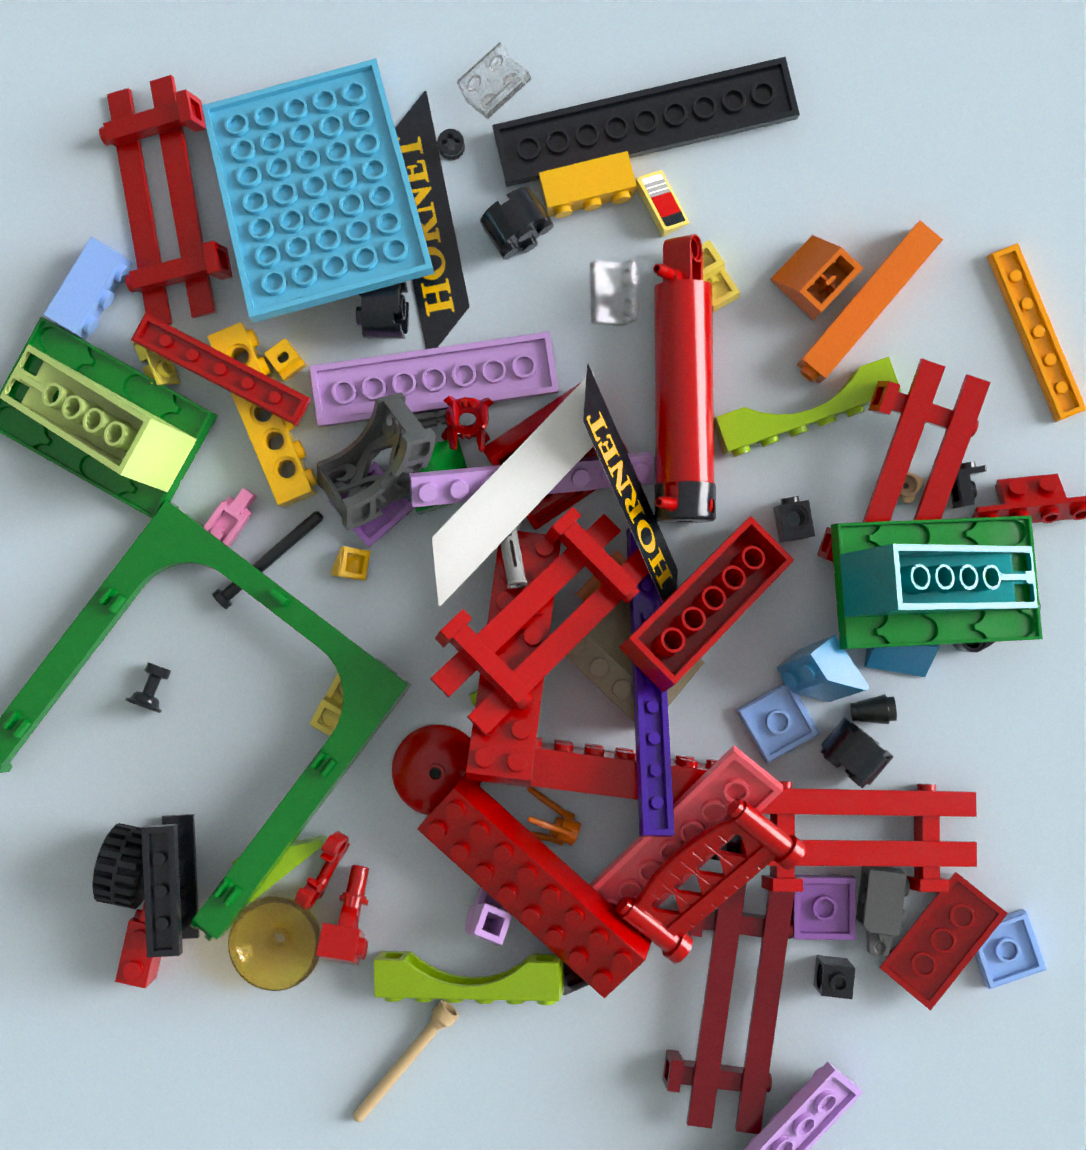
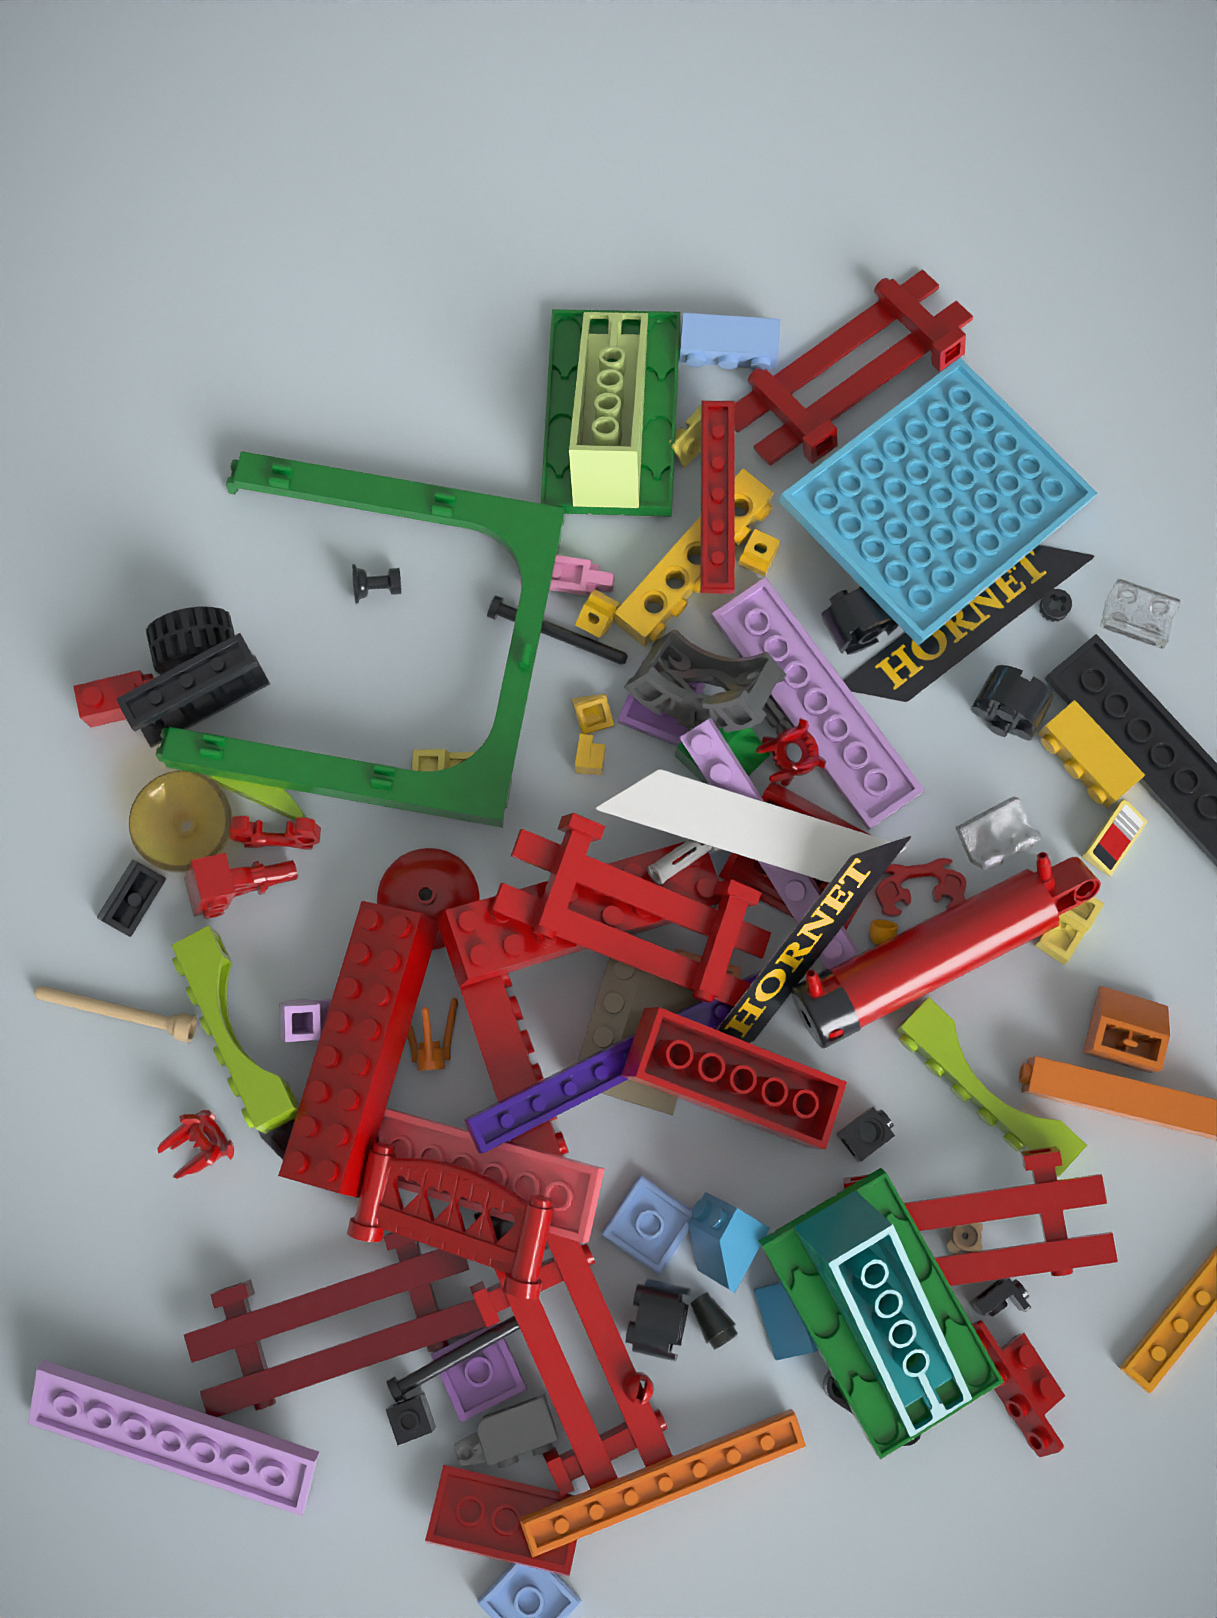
camera: 70 degrees right, 10 degrees down
none -> black slope [97,860,167,937]
none -> red piece [157,1110,234,1179]
none -> black bar [386,1316,520,1404]
none -> orange tile [519,1409,806,1558]
none -> yellow piece [575,589,621,638]
none -> yellow piece [575,733,606,776]
none -> red hinge [623,1372,654,1404]
none -> light orange hinge [869,919,898,946]
none -> red helmet [875,858,966,917]

